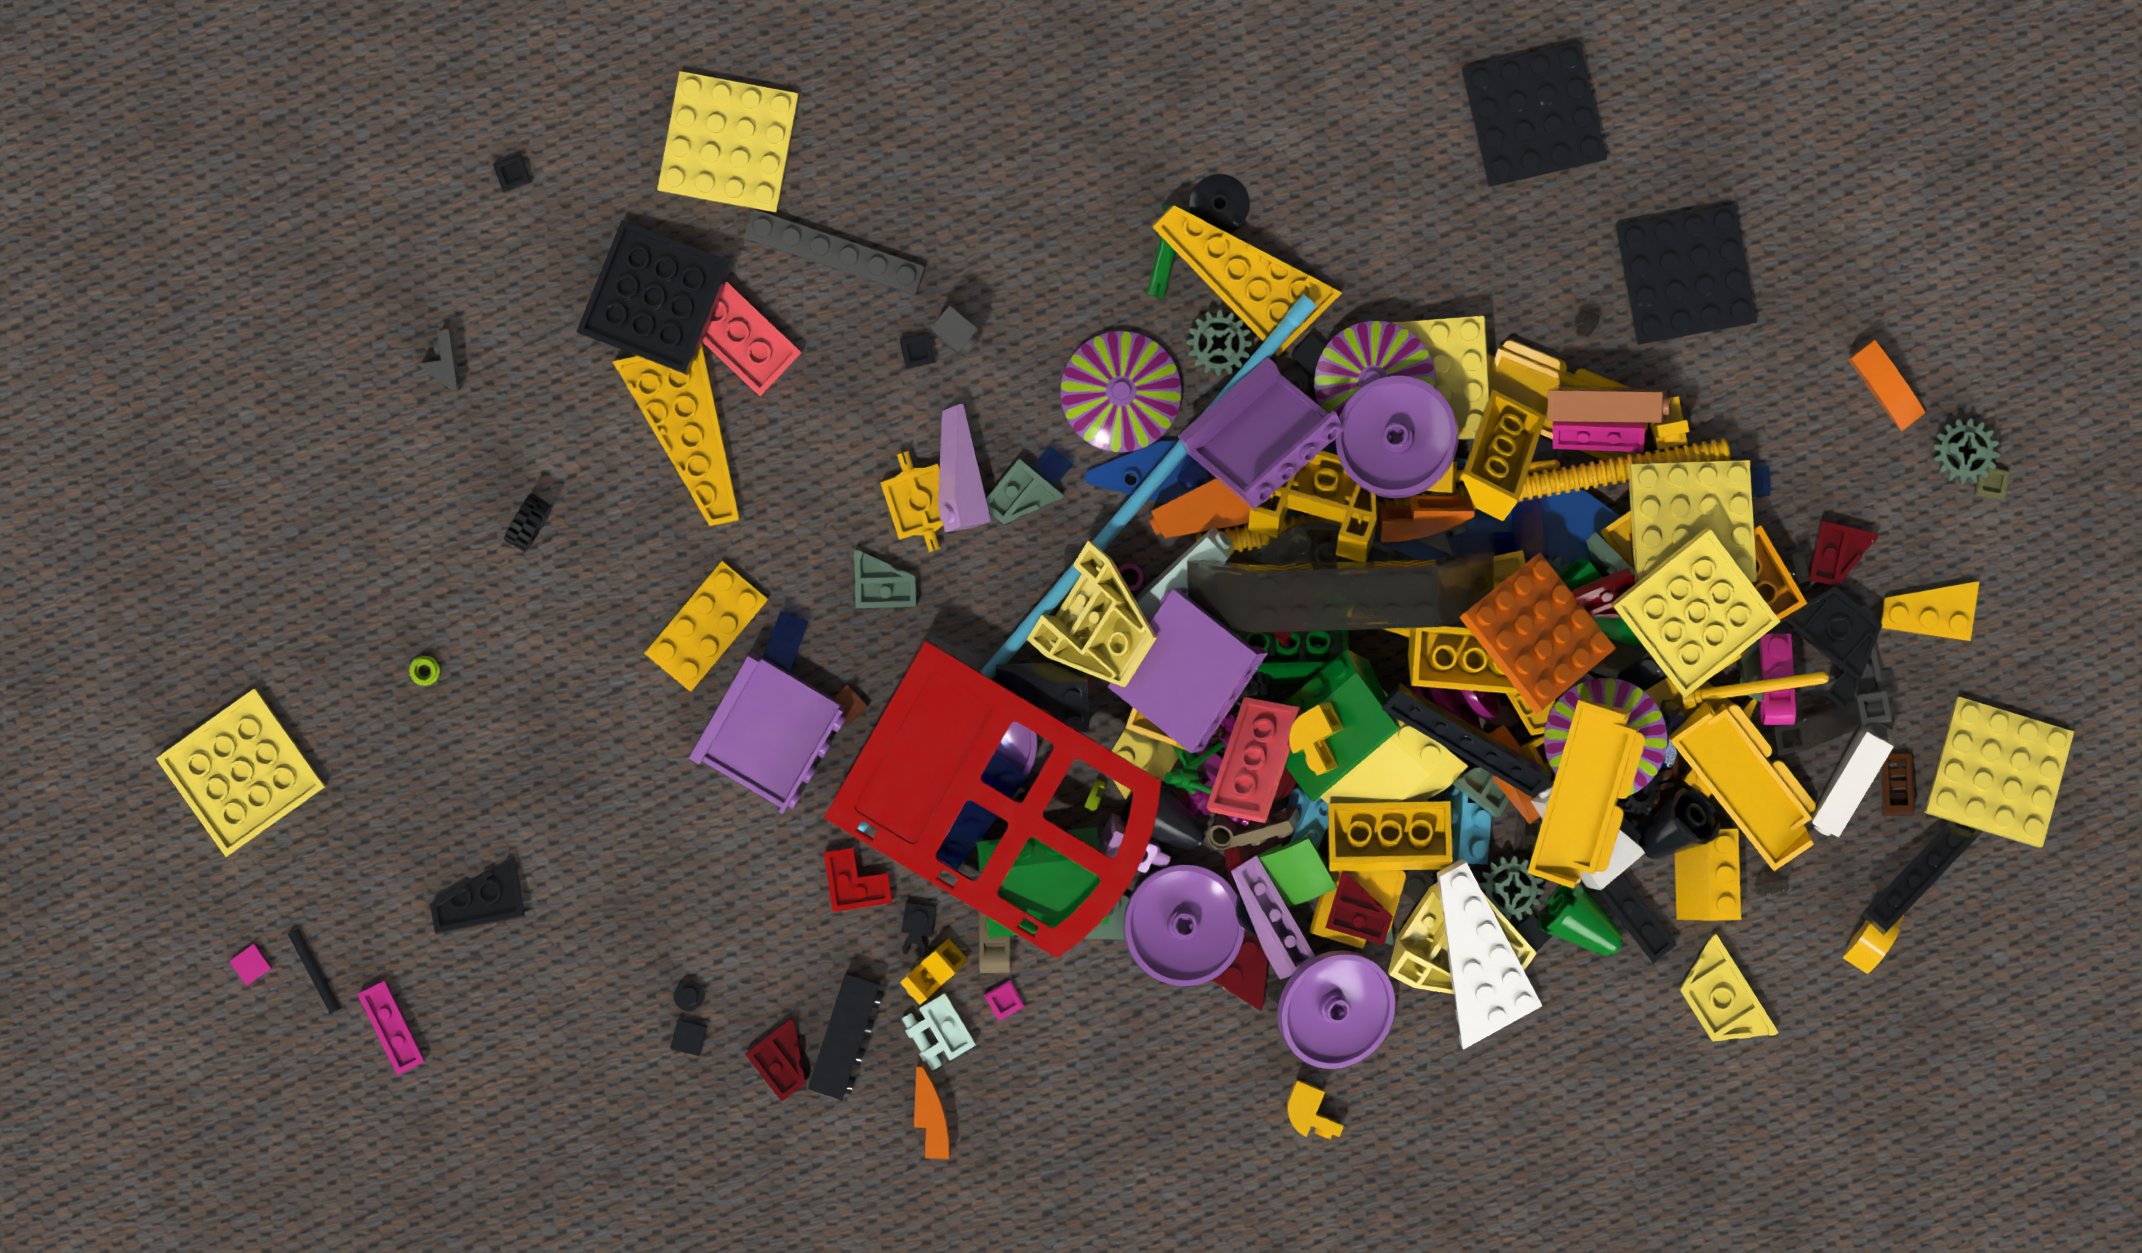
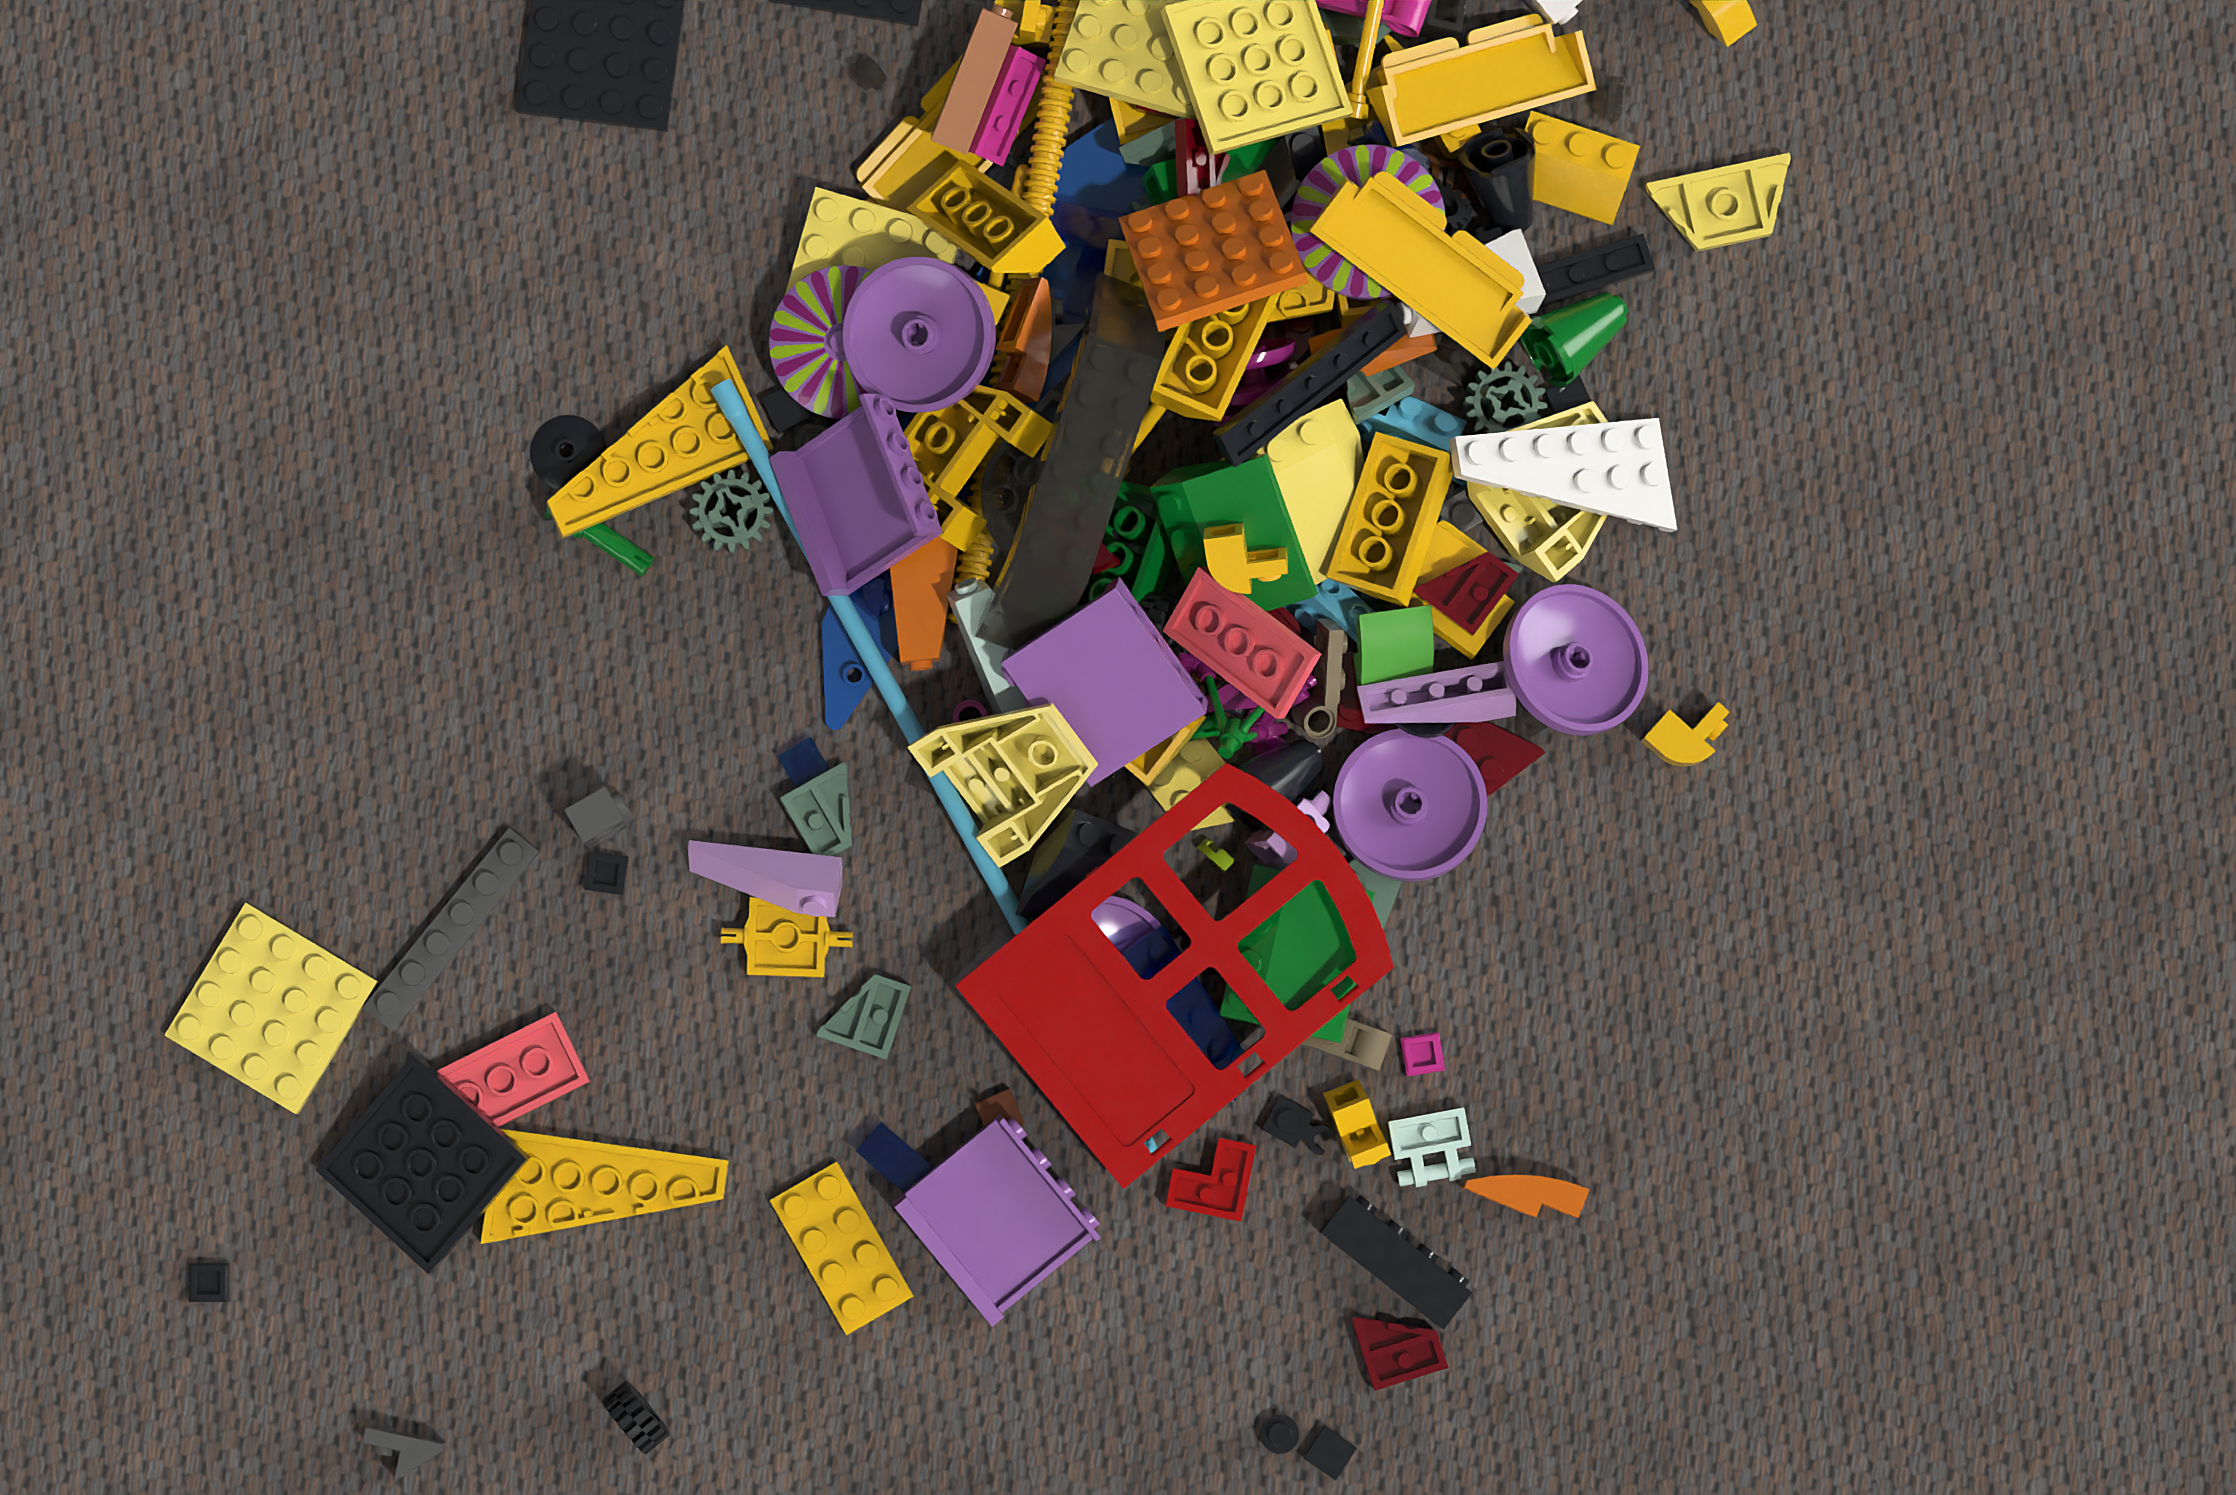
camera: 75 degrees left, 5 degrees down
dish [1061,331,1181,452] -> none

